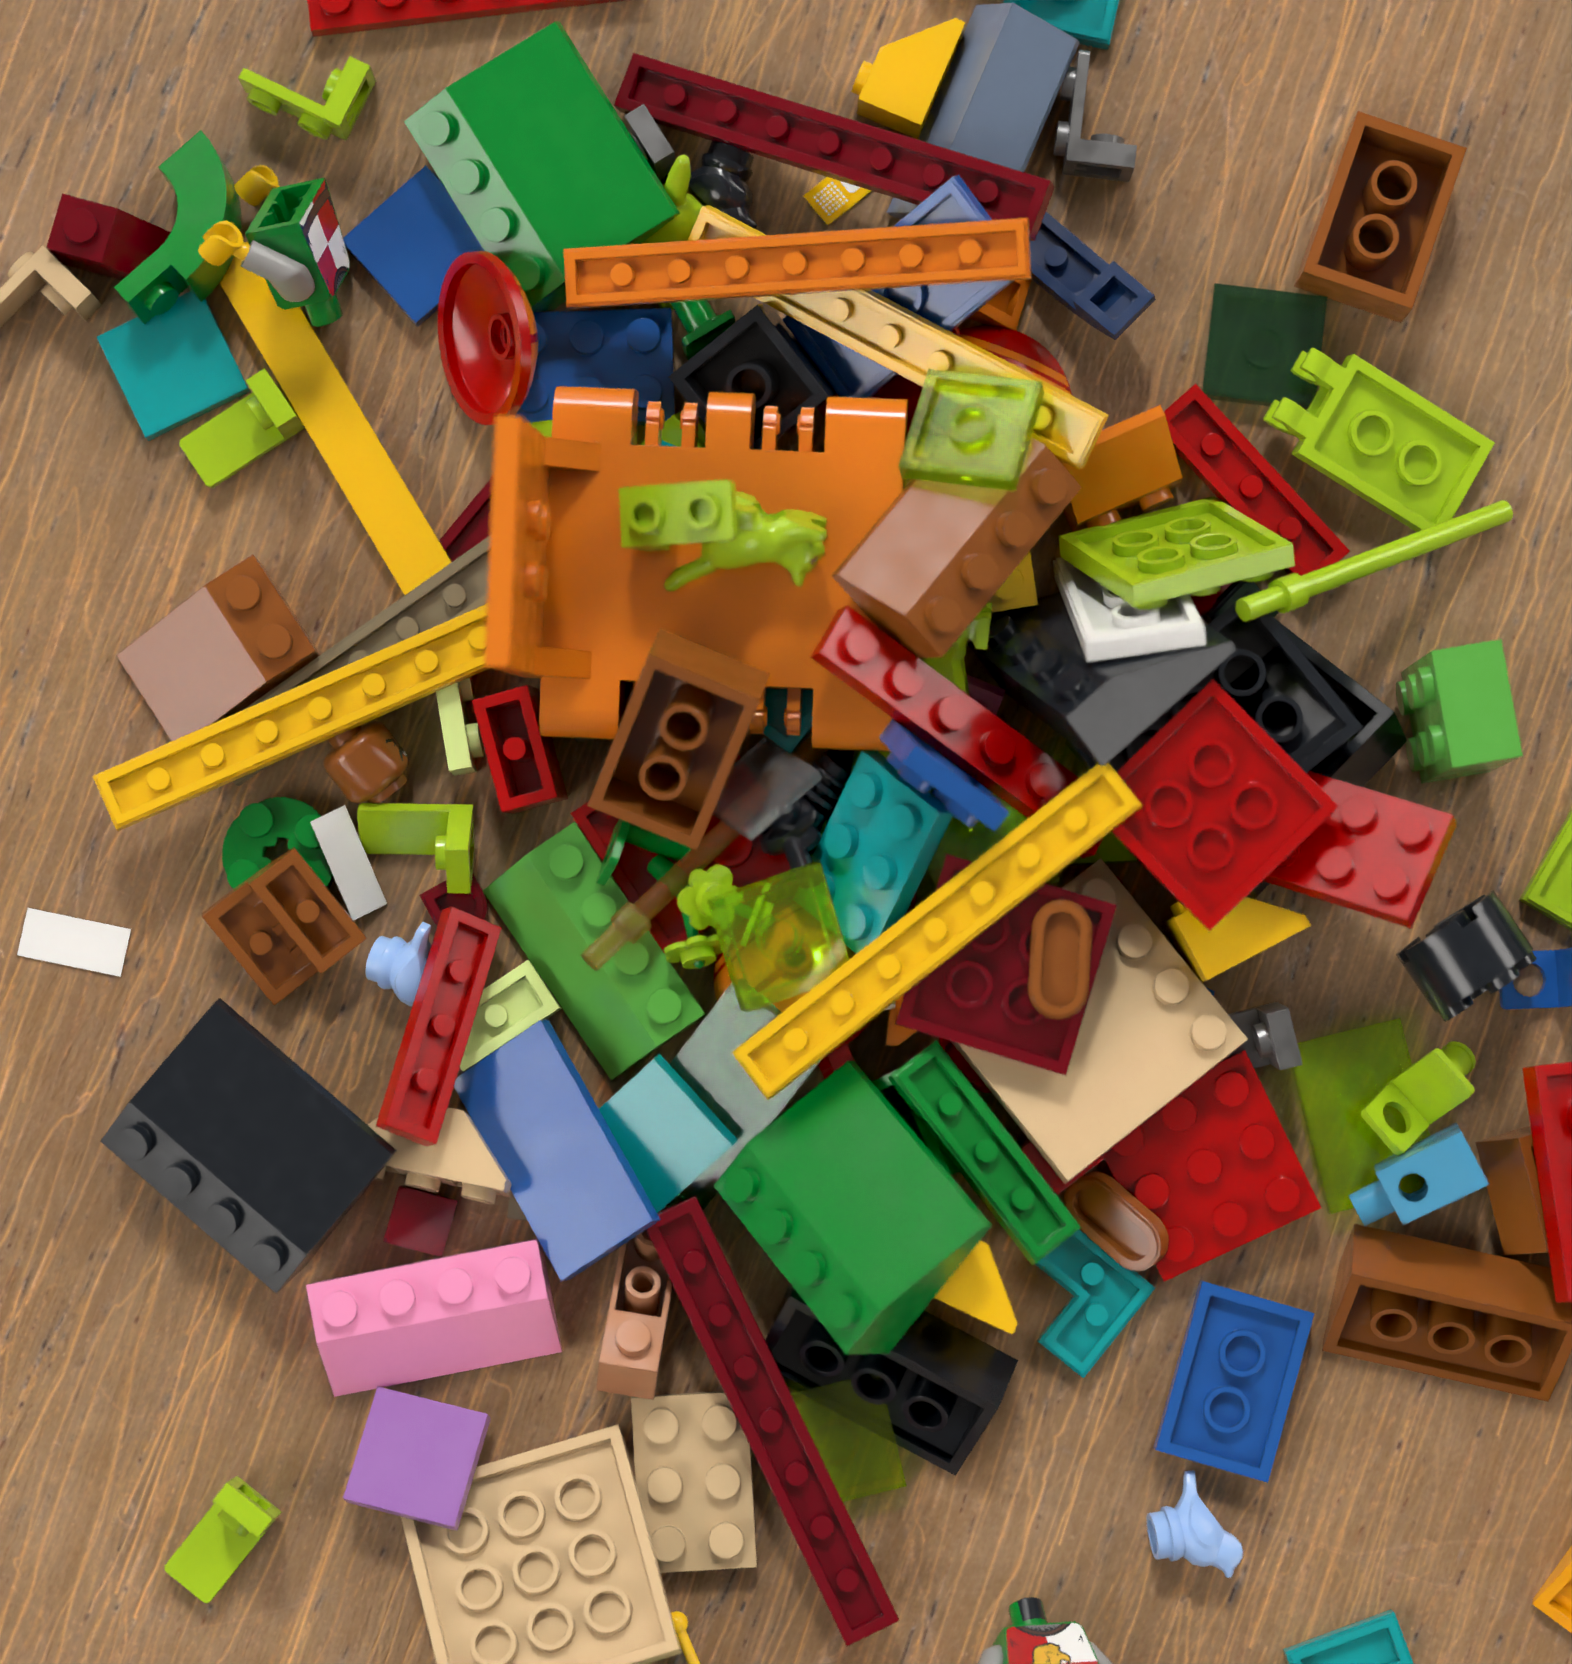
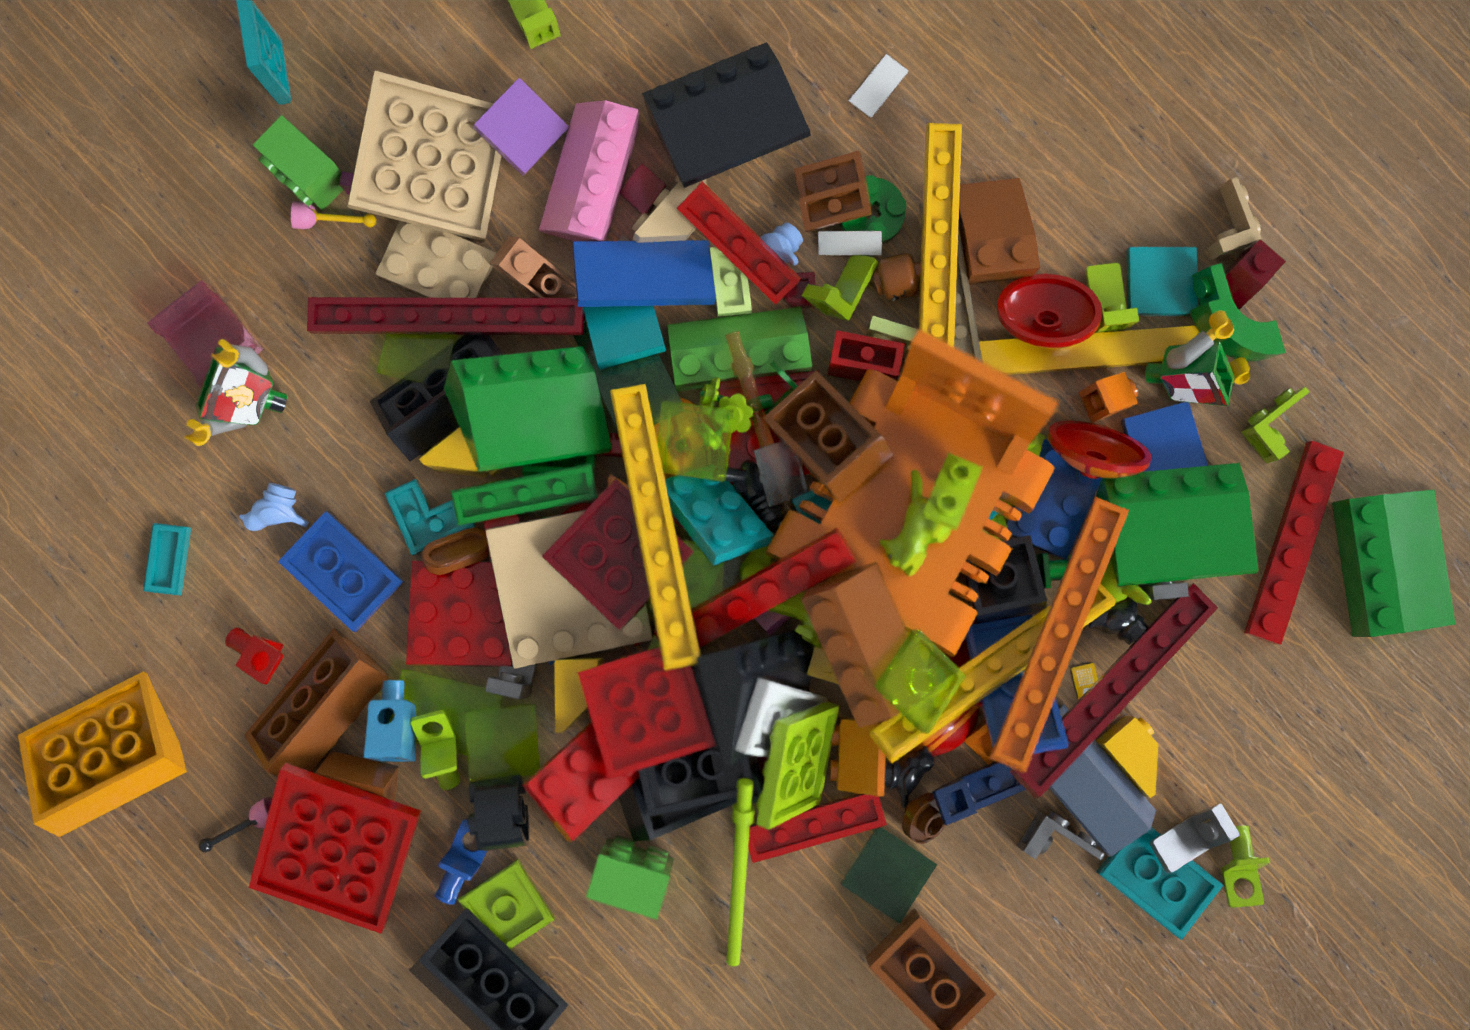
camera: 110 degrees right, 0 degrees up
blue plate [879,719,1010,831] -> none
dark orange tile [1028,900,1092,1019] -> none
lime tile [1263,348,1495,532] -> none
none -> red bracket [225,627,284,685]
none -> clear neon green tile [464,704,540,782]
none -> black animal [884,746,935,808]
none -> reddish brown plate [902,793,945,844]
none -> red dish [997,274,1102,348]
none -> orange slope [1079,372,1138,423]

